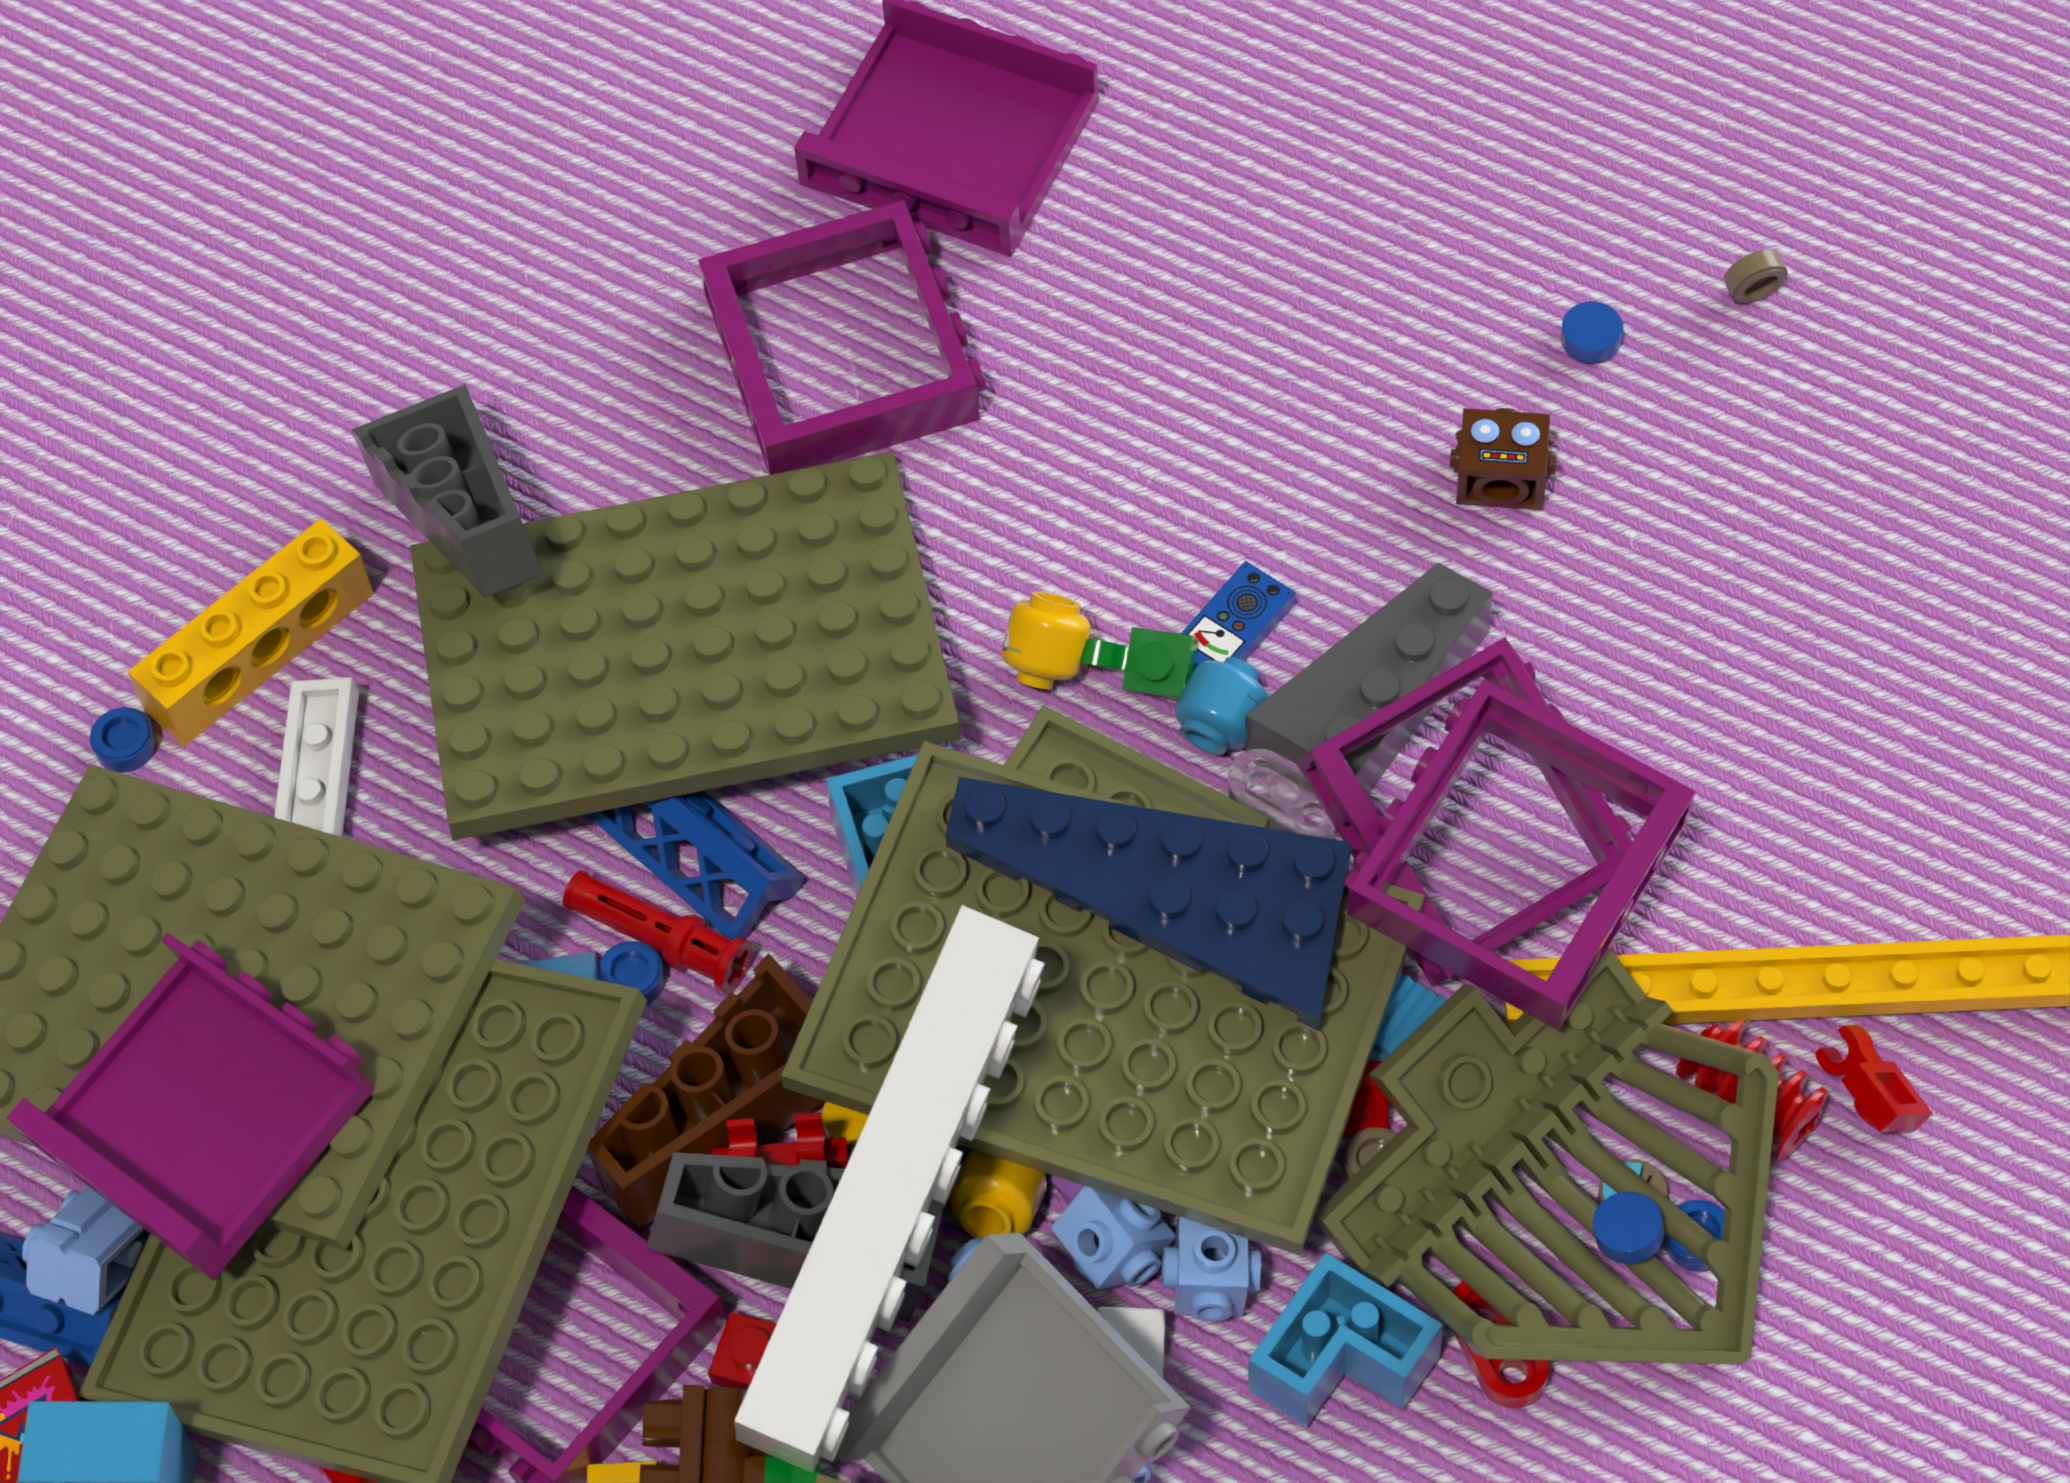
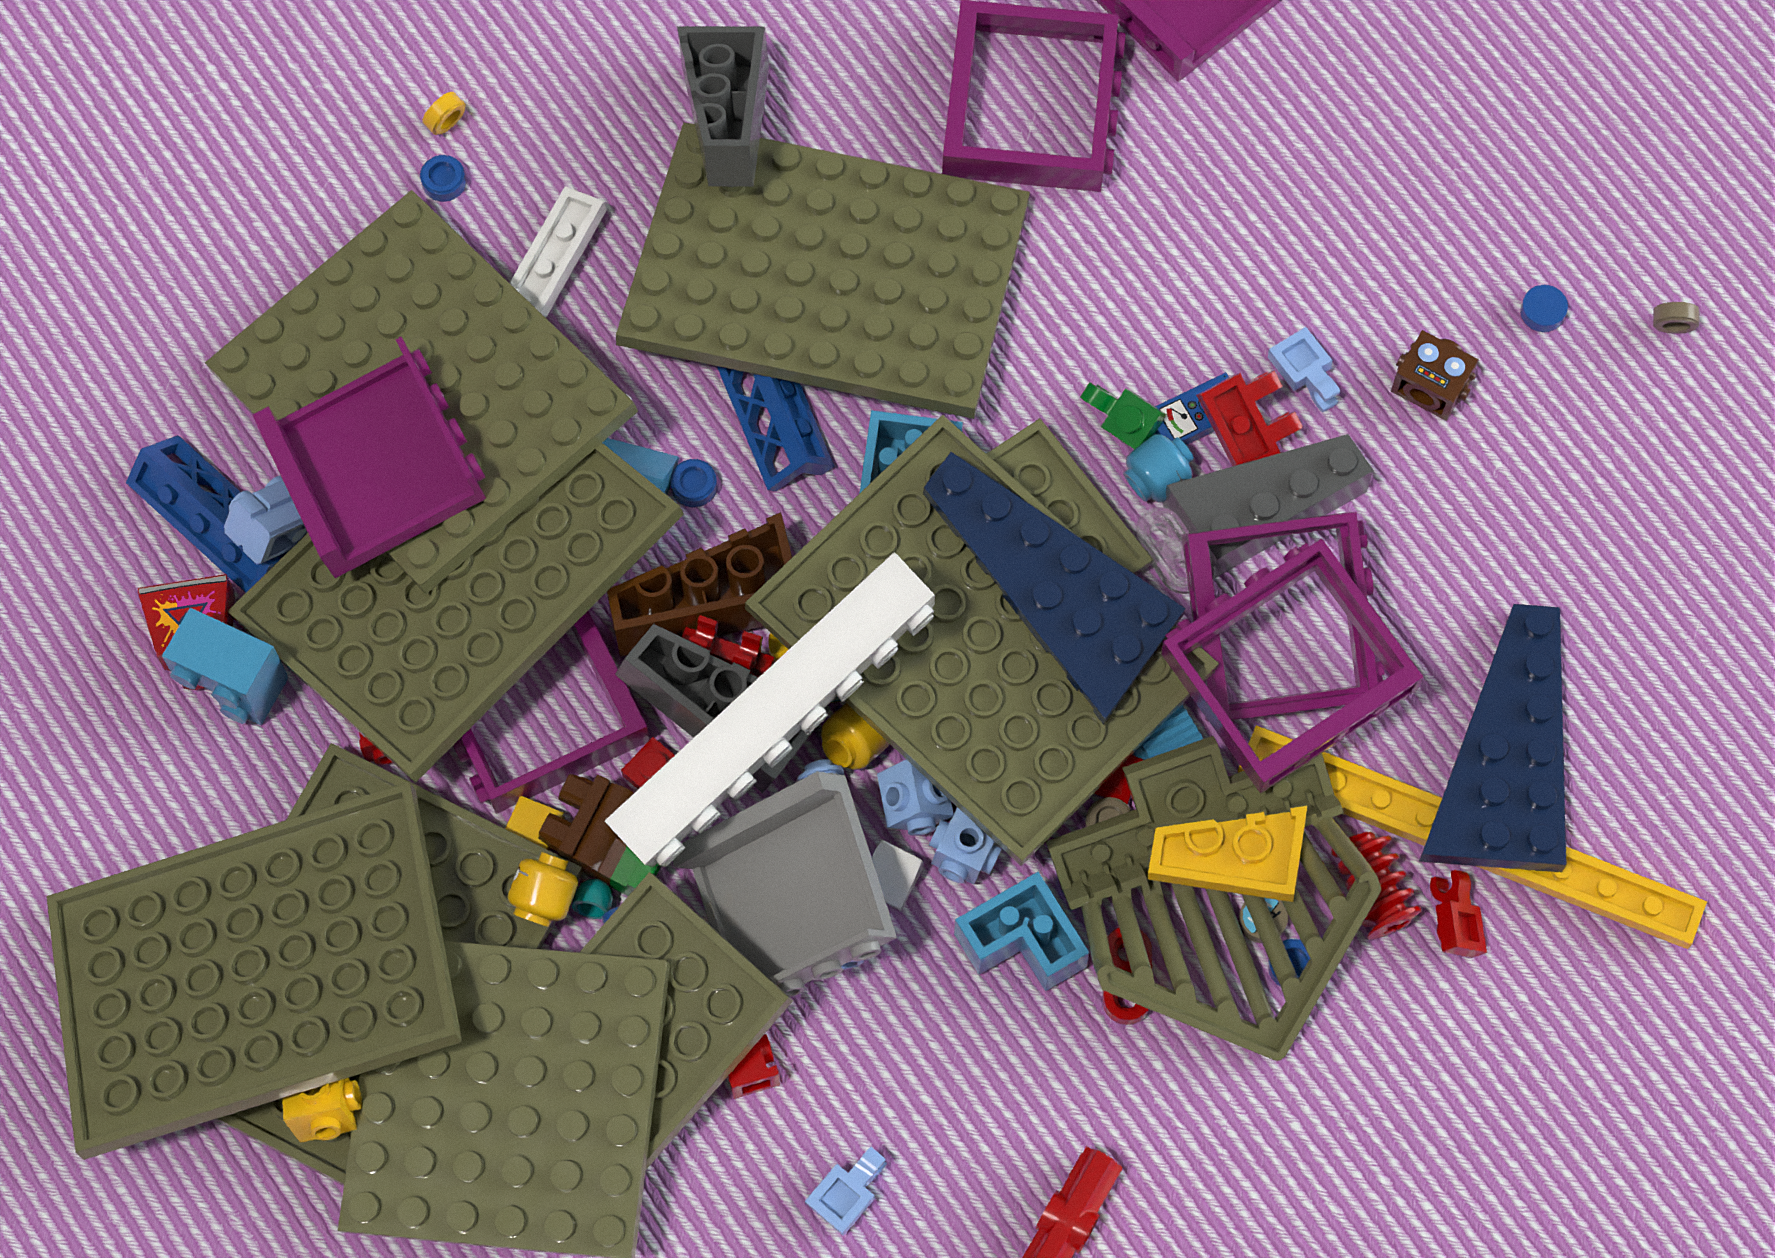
camera: 20 degrees right, 10 degrees up
yellow brick [127,518,374,747] -> none
red pin [563,870,754,994] -> none
yellow head [1001,592,1091,689] -> none
blue tile [1593,1192,1665,1264] -> none
none -> yellow tile [422,91,466,135]
none -> yellow wing [1148,806,1307,902]
none -> red plate [1196,370,1303,467]
none -> light blue plate [1268,327,1340,412]
none -> dark blue wing [1419,604,1566,872]

